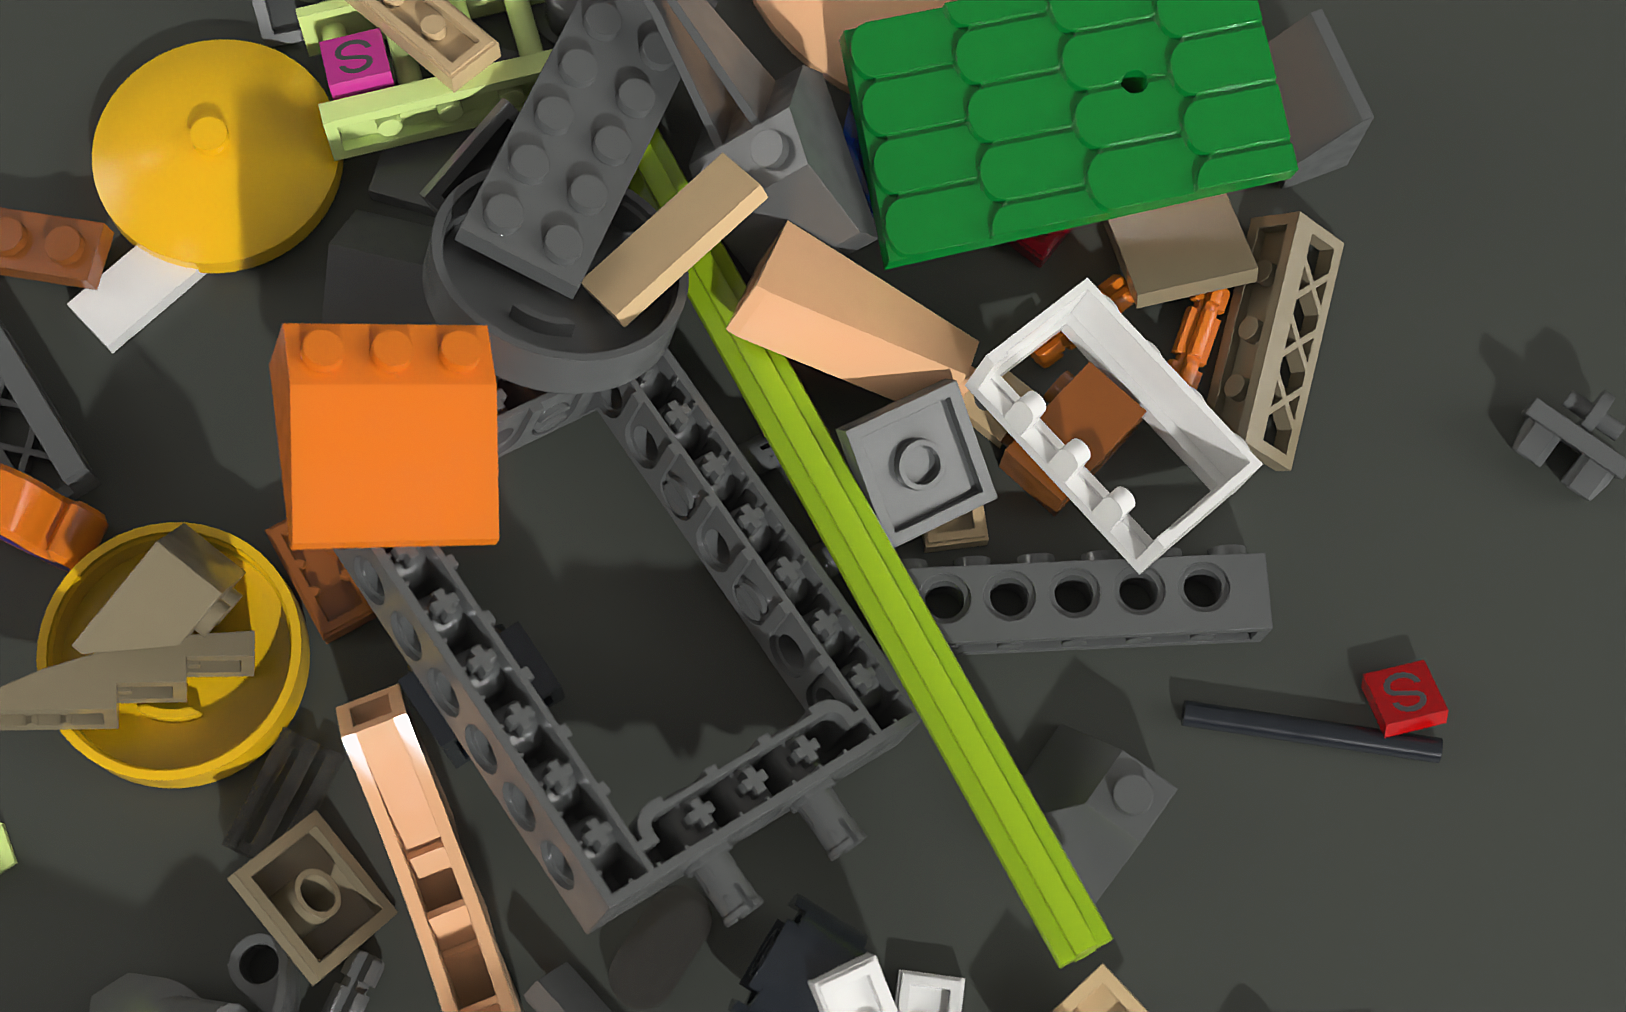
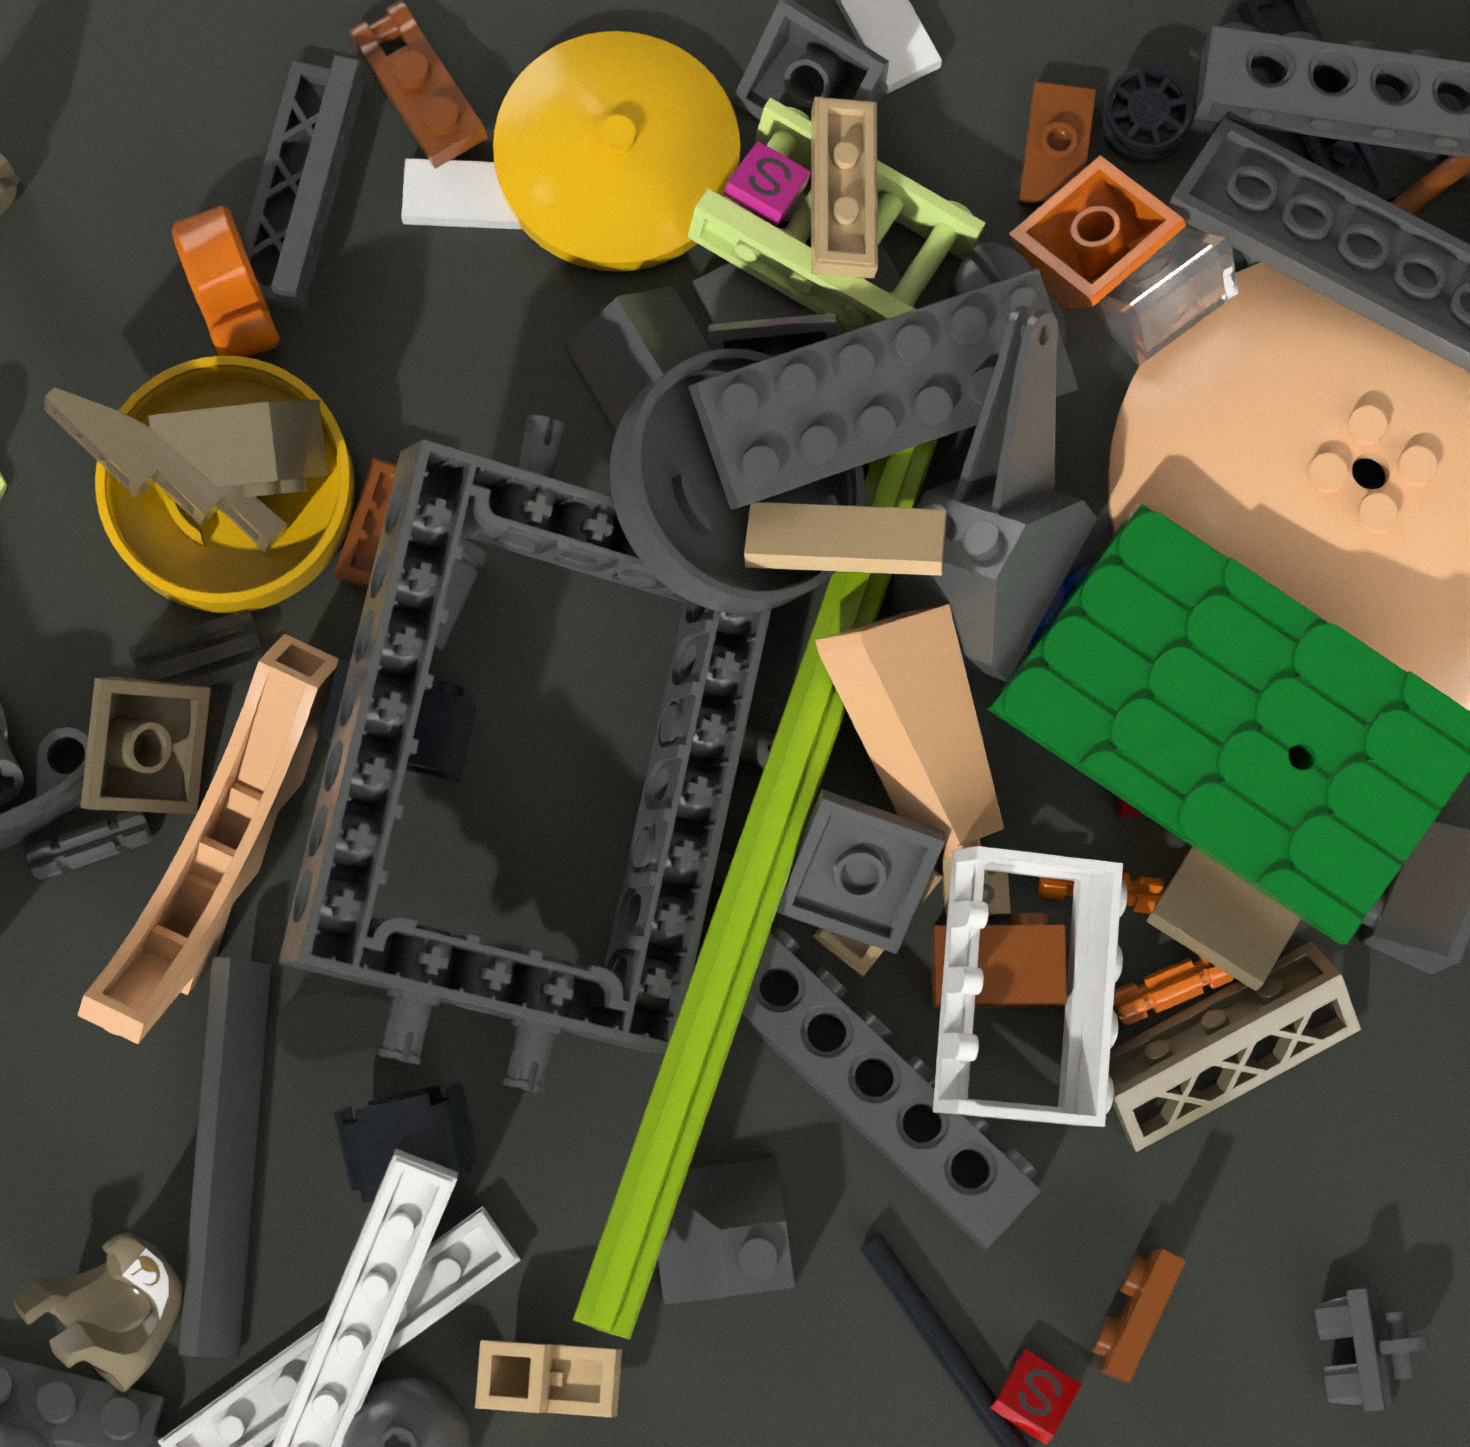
camera: 50 degrees right, 5 degrees up
orange slope [269,323,499,550] -> none
none -> dark orange plate [1091,1249,1186,1383]

